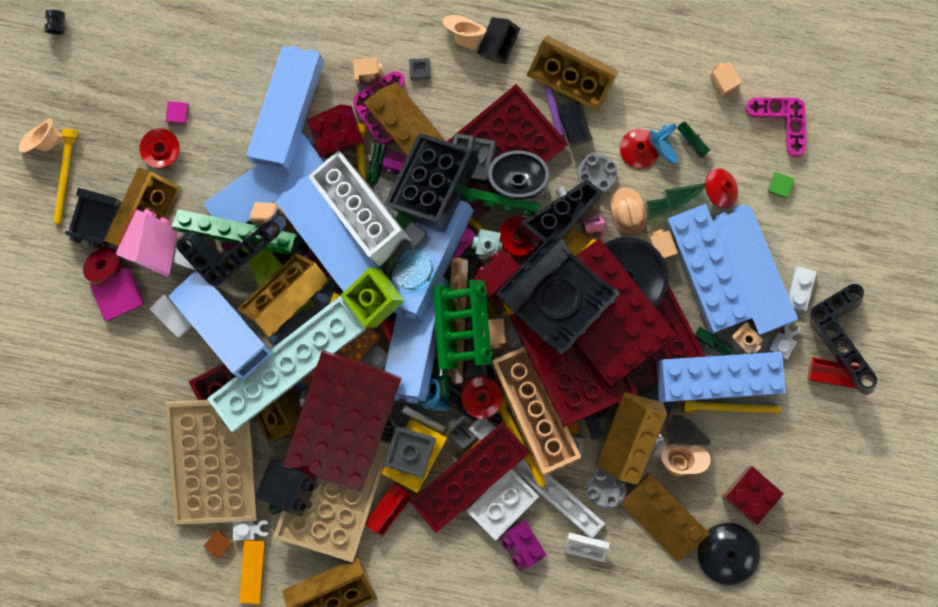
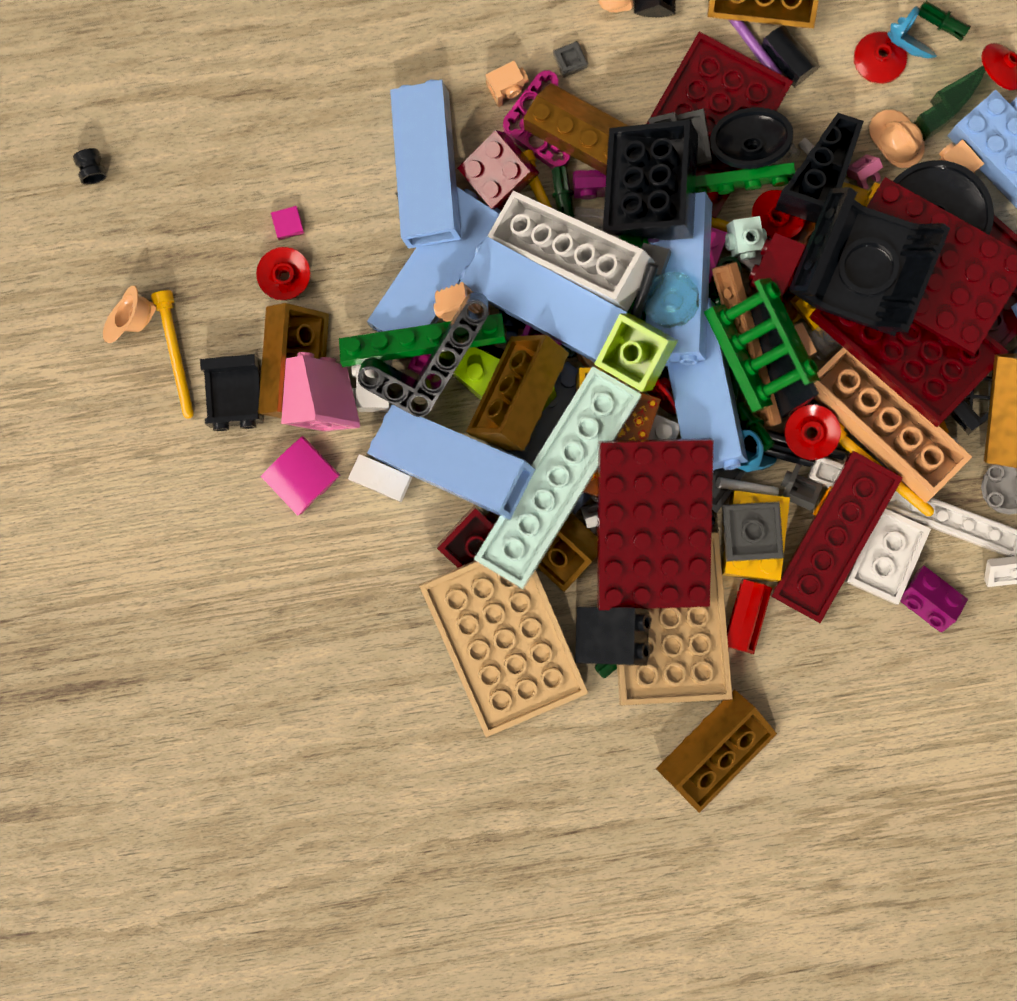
camera: 20 degrees left, 0 degrees up
dark red tile [83,247,122,285] -> none
dark orange tile [204,530,233,559] -> none
white plate [233,520,269,540] -> none
light orange tile [239,540,265,604] -> none
light grey dish [577,153,617,192] -> none

